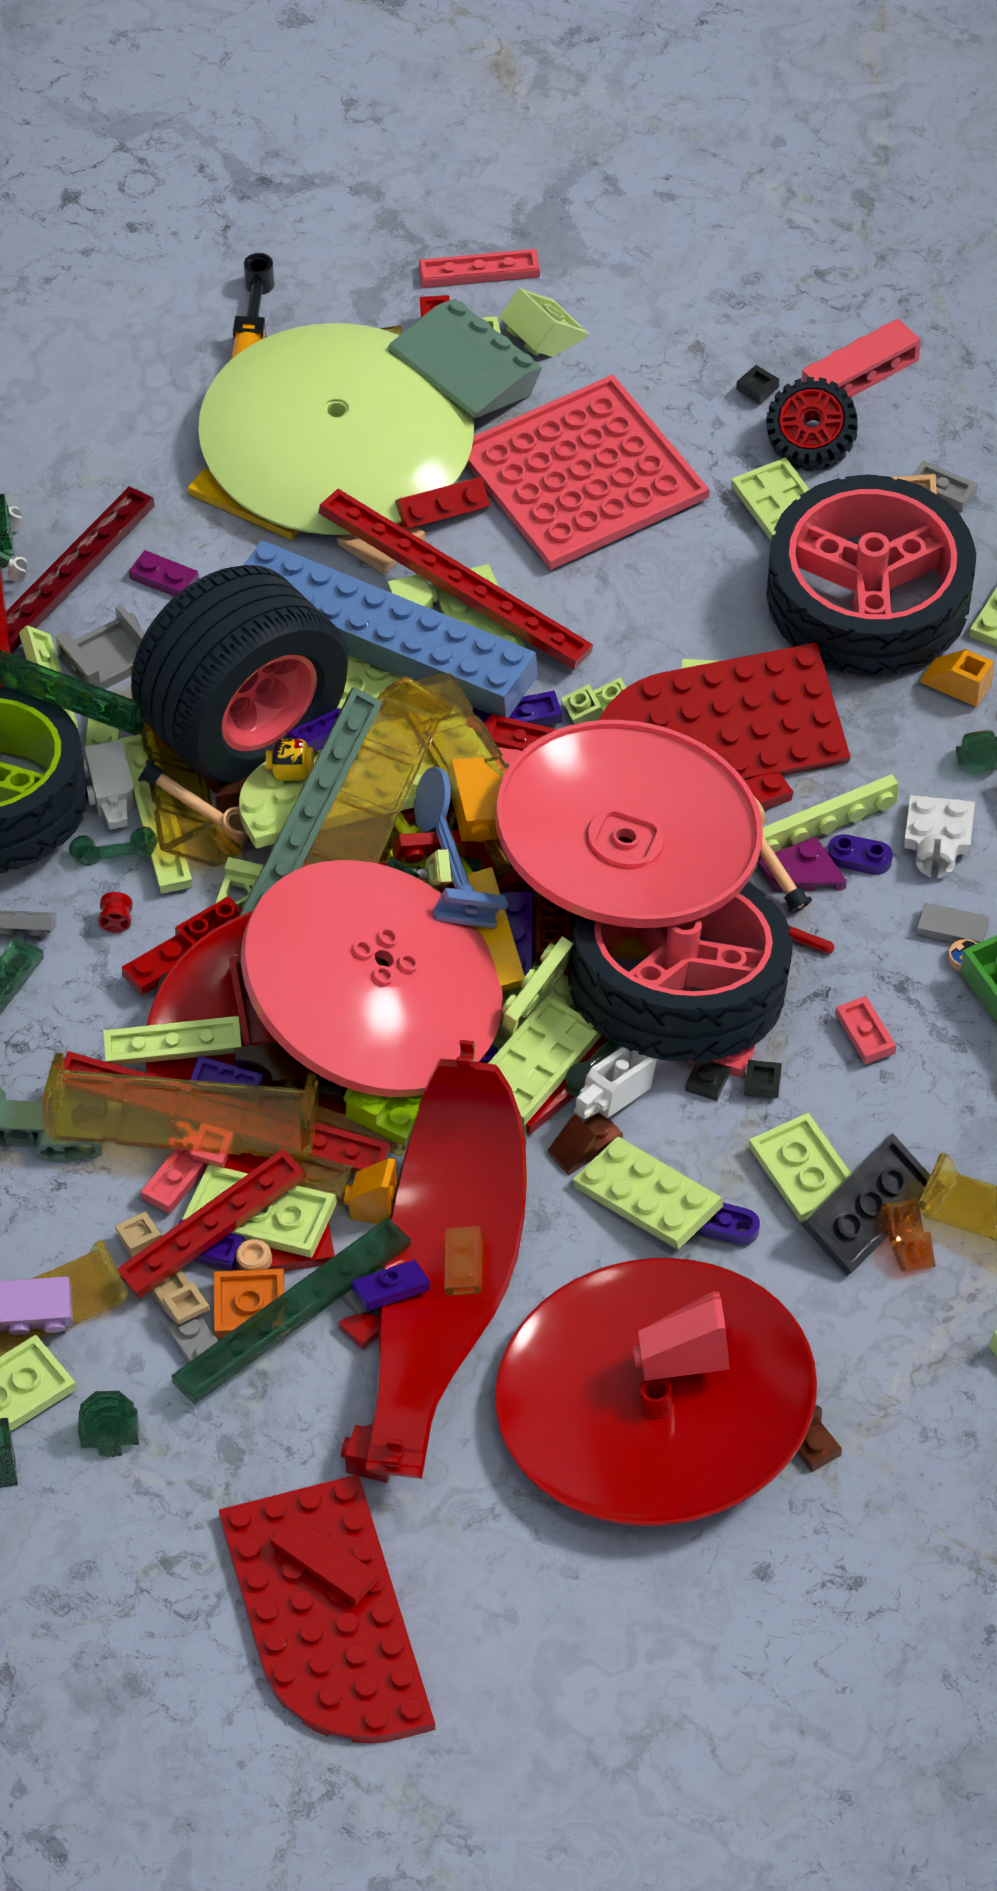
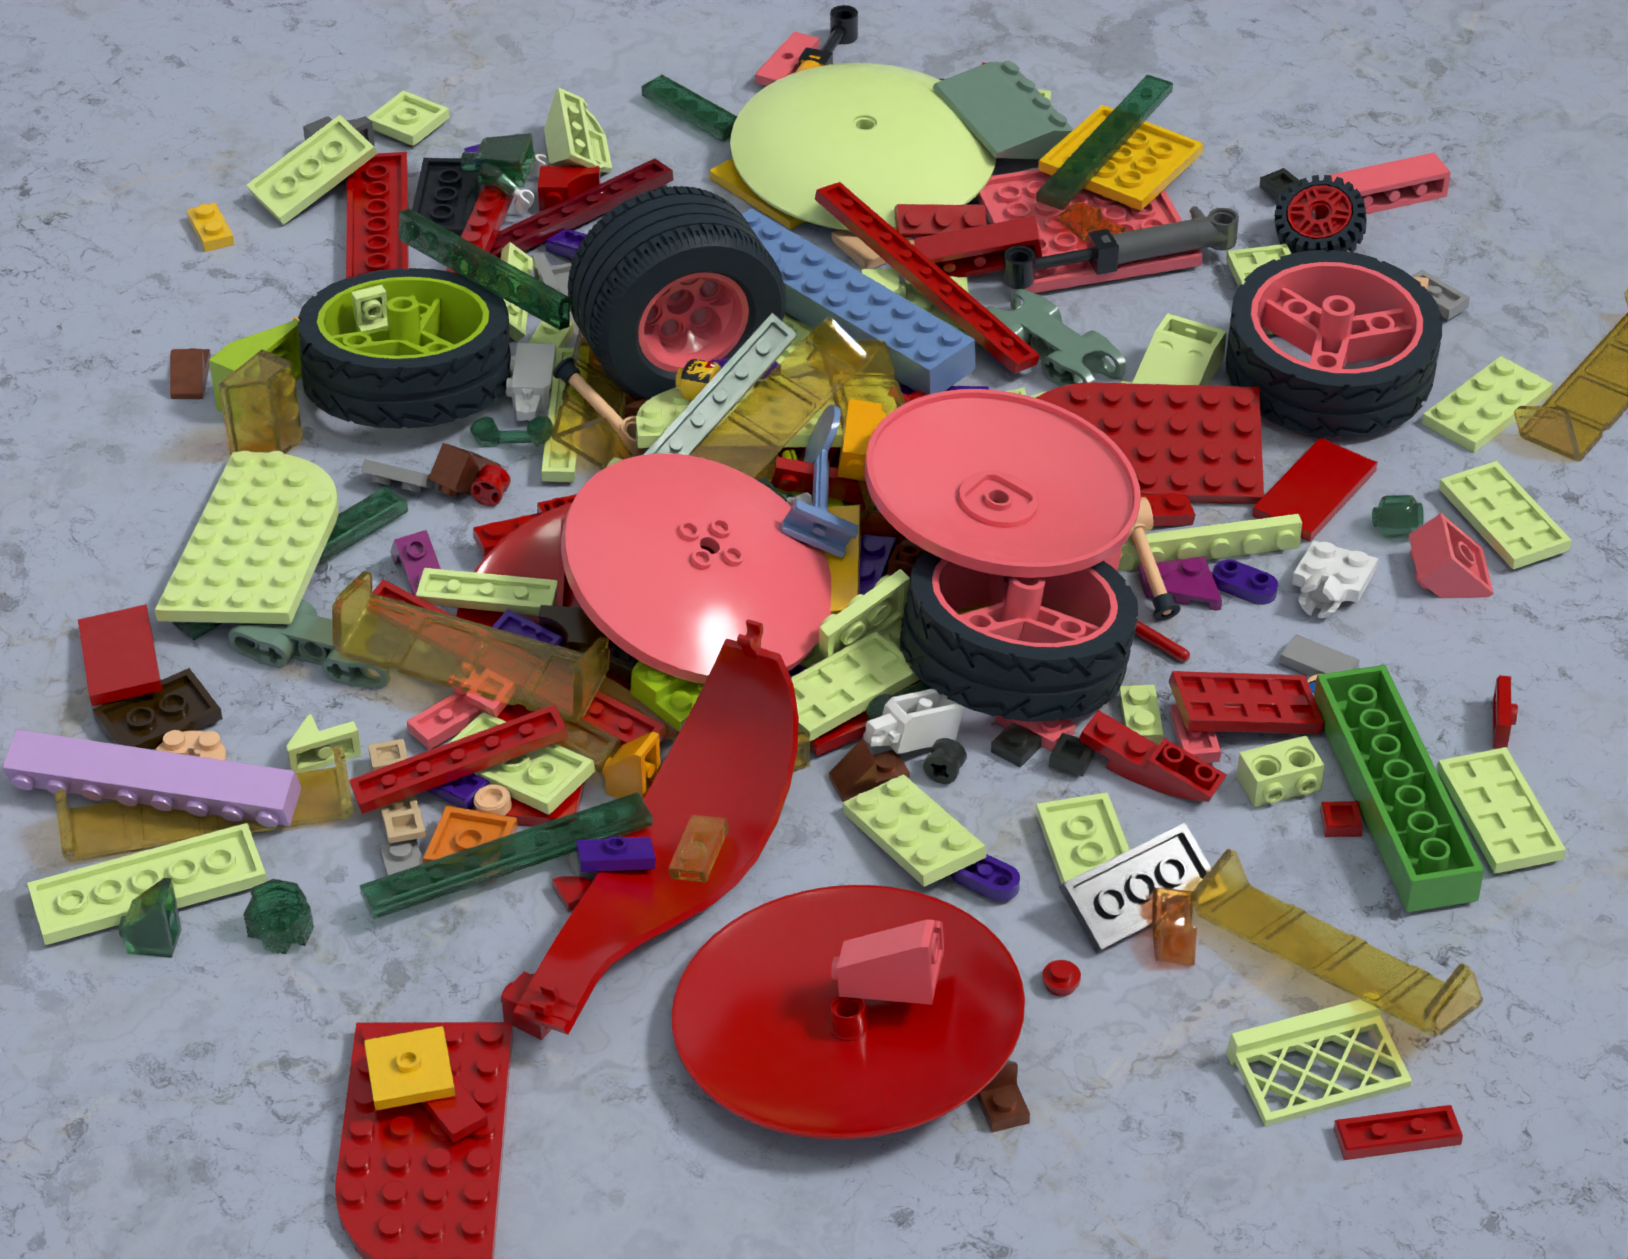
camera: 15 degrees right, 10 degrees down
coral tile [419,249,540,288] -> none
yellowish green tile [426,849,452,890] -> none
yellowish green slope [499,288,589,357] -> none
light orange slope [920,649,994,707] -> none
none -> yellowish green slope [286,714,362,775]
none -> yellow plate [364,1026,455,1111]
none -> magenta bracket [390,530,441,596]
none -> copper slope [428,443,501,497]
none -> red arch [538,166,601,212]
none -> yellowish green wedge [544,87,612,173]
none -> dark purple plate [544,228,587,260]
none -> clear green plate [641,74,737,142]
none -> coral tile [755,31,820,86]
none -> red brick [914,216,1043,278]
none -> pearl dark grey wheel [923,738,967,784]
none -> sand green piece [985,289,1126,387]
none -> piece [1003,206,1239,289]
none -> clear green tile [1036,74,1173,210]
none -> yellow plate [1038,105,1204,211]
none -> red plate [1042,960,1081,996]
none -> clear orange slope [1058,202,1126,242]
none -> red slope [1078,710,1227,802]
none -> yellowish green plate [1119,685,1164,745]
none -> yellowish green slope [1132,313,1227,386]
none -> red plate [1168,671,1325,734]
none -> yellowish green brick [1236,736,1324,807]
none -> red tile [1252,438,1378,542]

